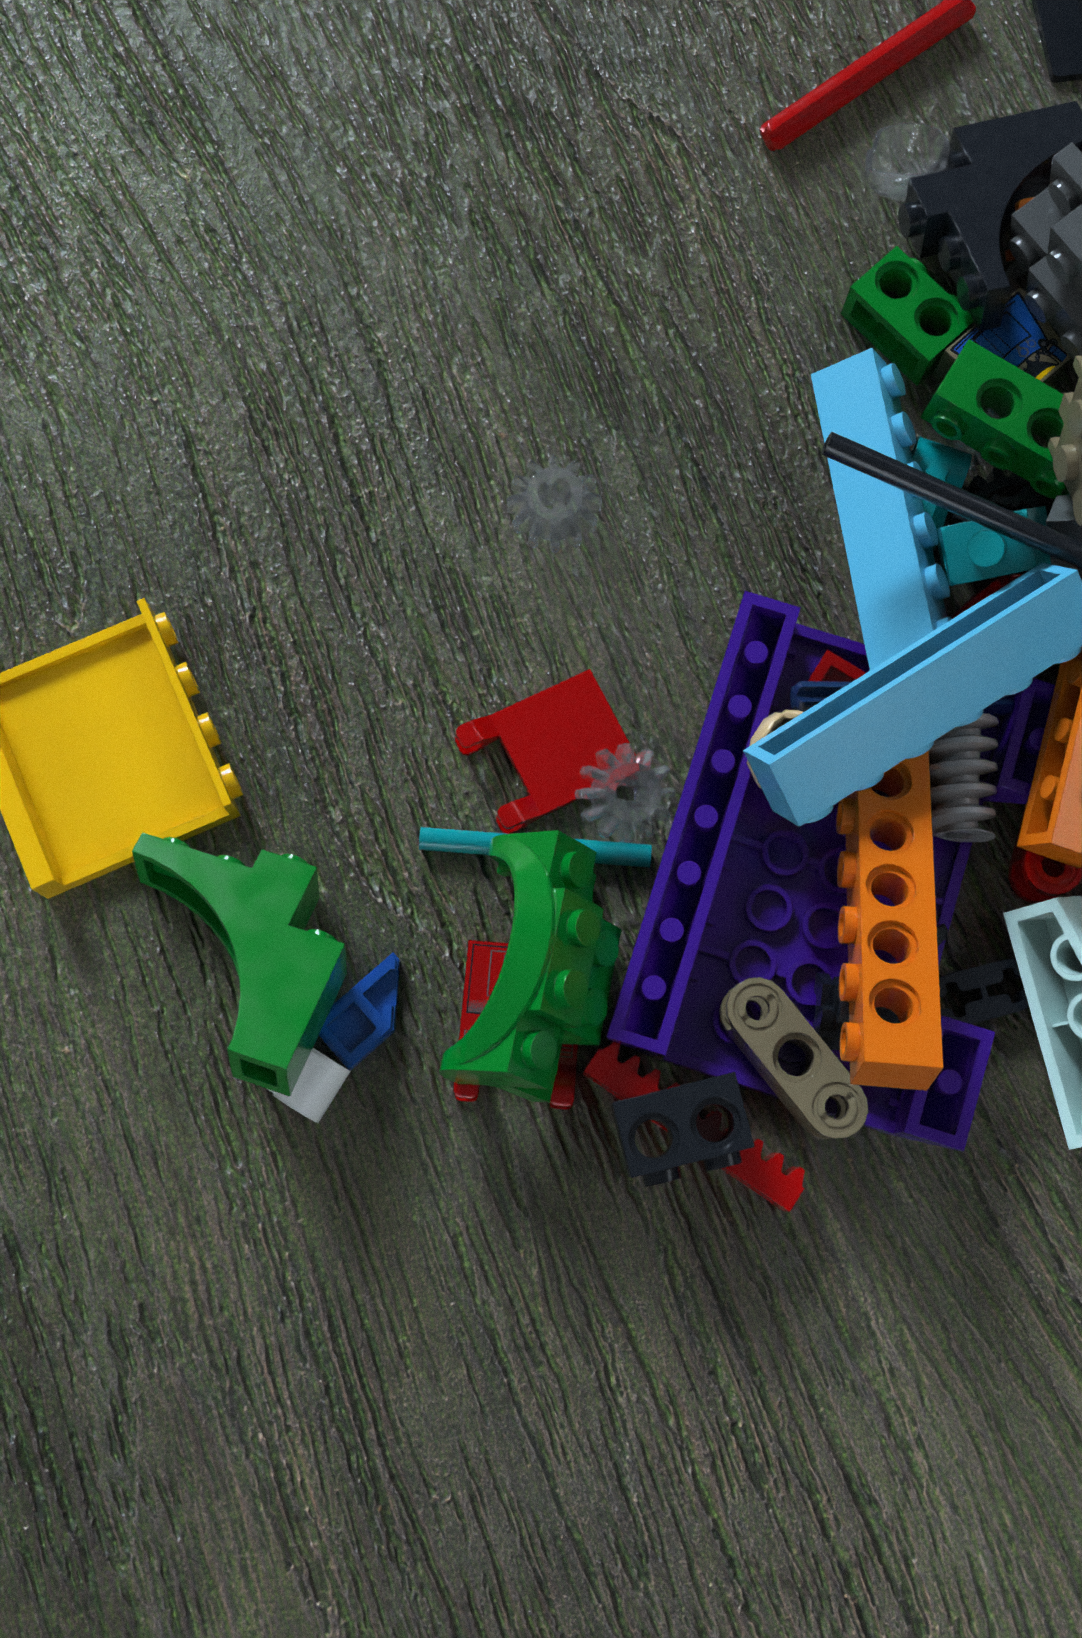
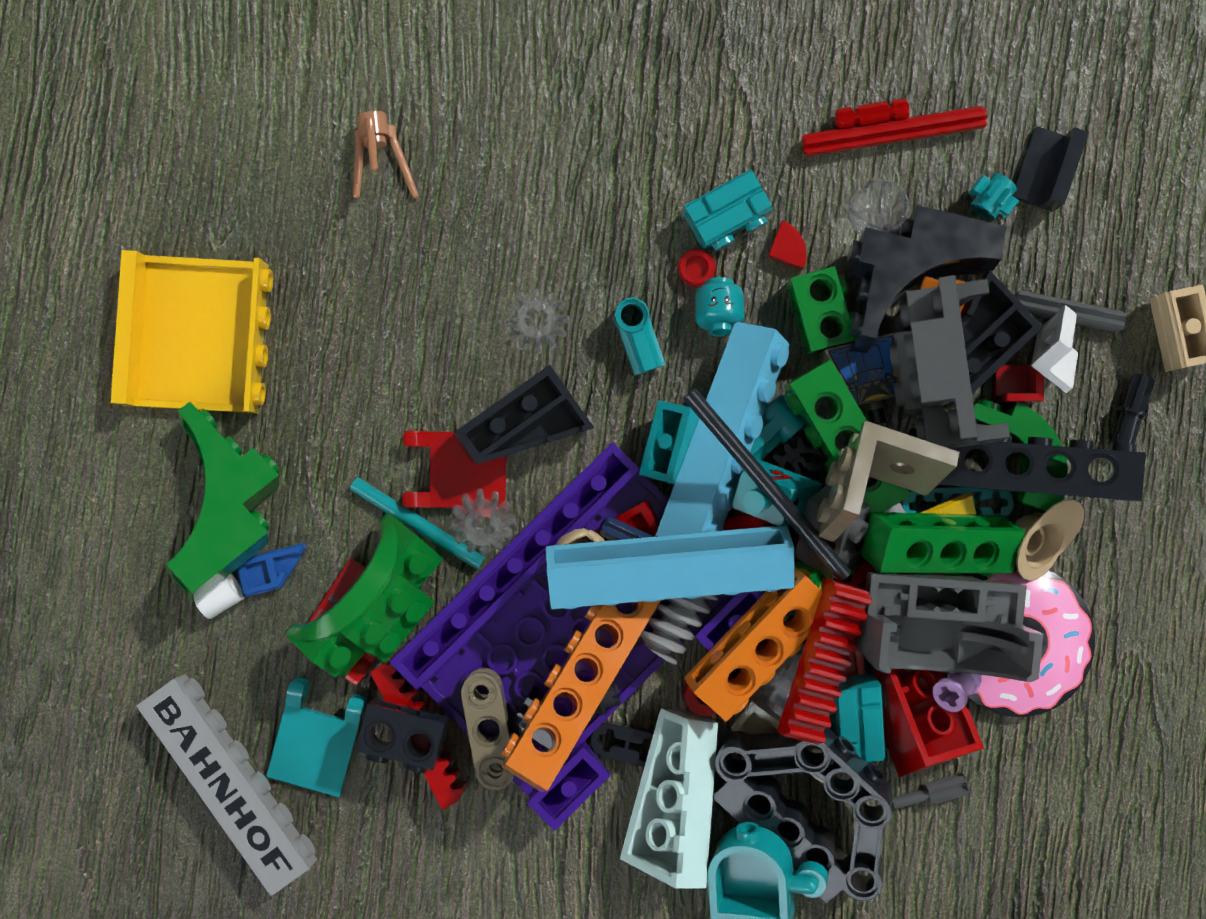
camera: 30 degrees right, 10 degrees up
none -> light grey brick [136,674,317,896]
none -> teal flag [266,677,368,797]
none -> nougat plant [353,111,419,199]
none -> black wedge [452,365,594,464]
none -> teal piece [614,297,666,376]
none -> teal brick [639,400,699,484]
none -> red tile [677,248,716,288]
none -> teal brick [682,169,773,252]
none -> teal head [695,277,745,337]
none -> red tile [767,220,807,271]
none -> red axle [834,98,910,129]
none -> teal gear [968,173,1019,221]

